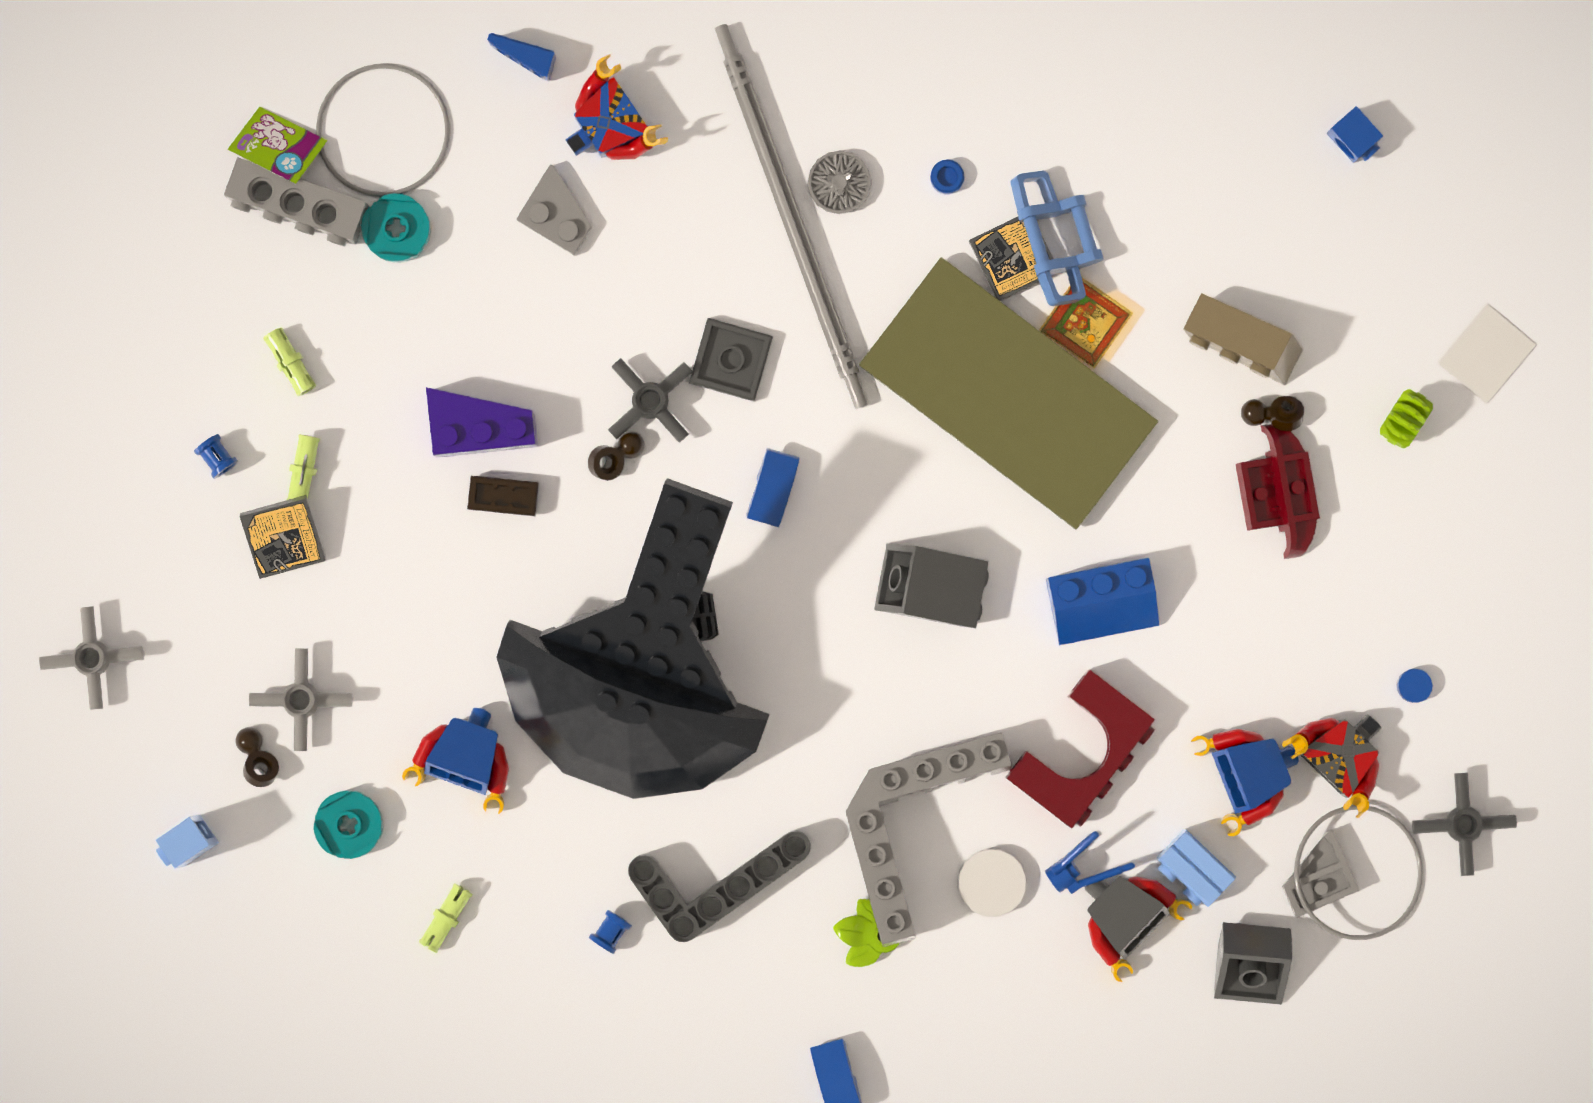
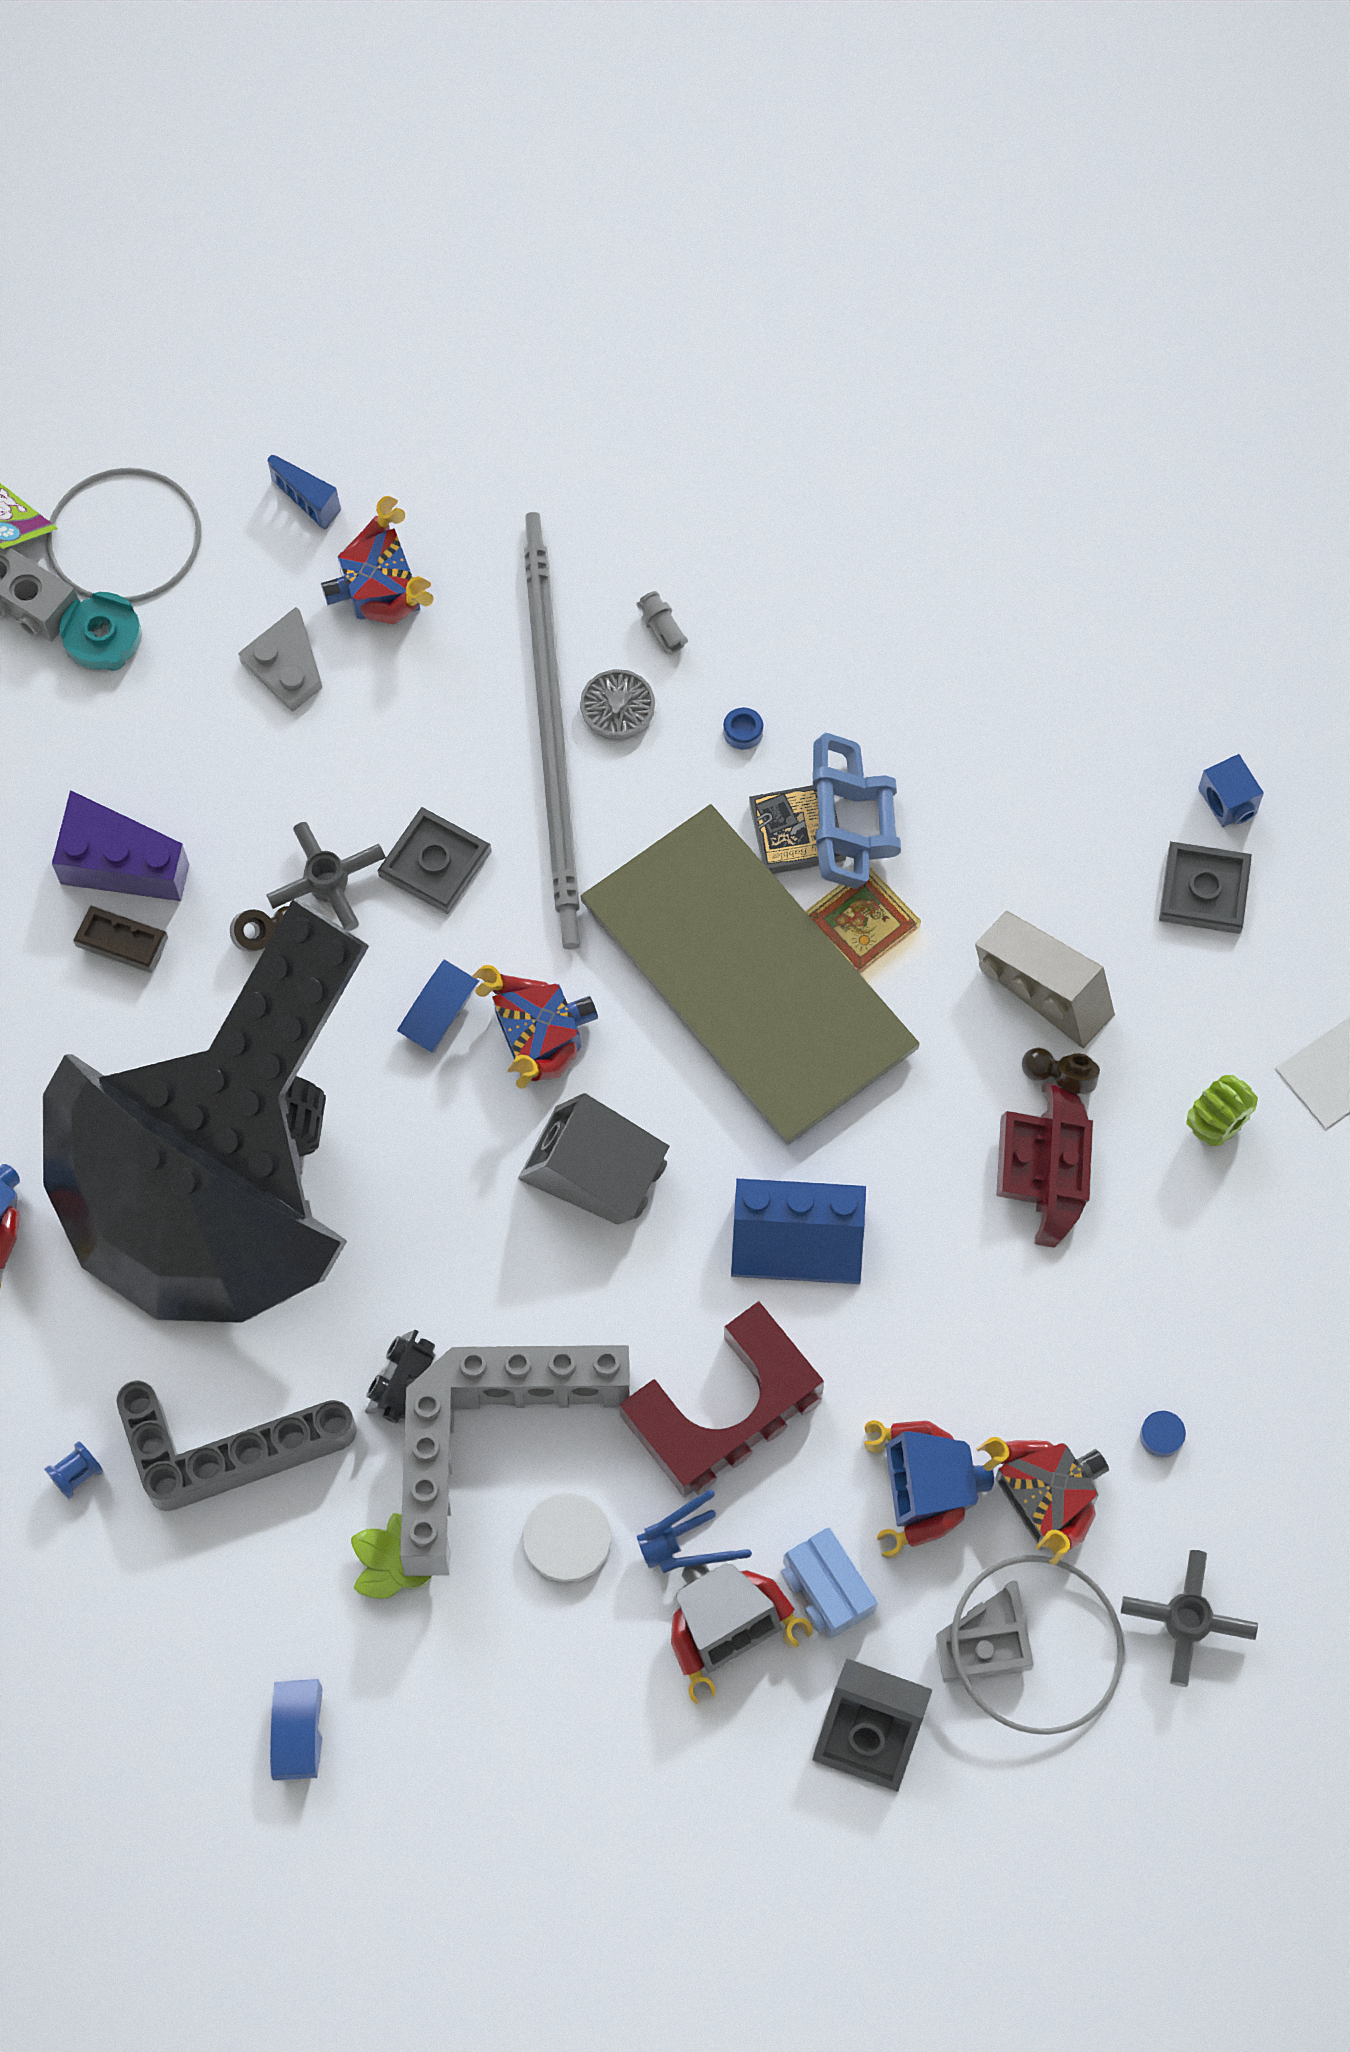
camera: 20 degrees right, 20 degrees down
none -> black hinge [365,1329,436,1424]
none -> torso [472,964,598,1089]
none -> light grey pin [636,591,688,654]
none -> dark grey tile [1158,841,1252,934]

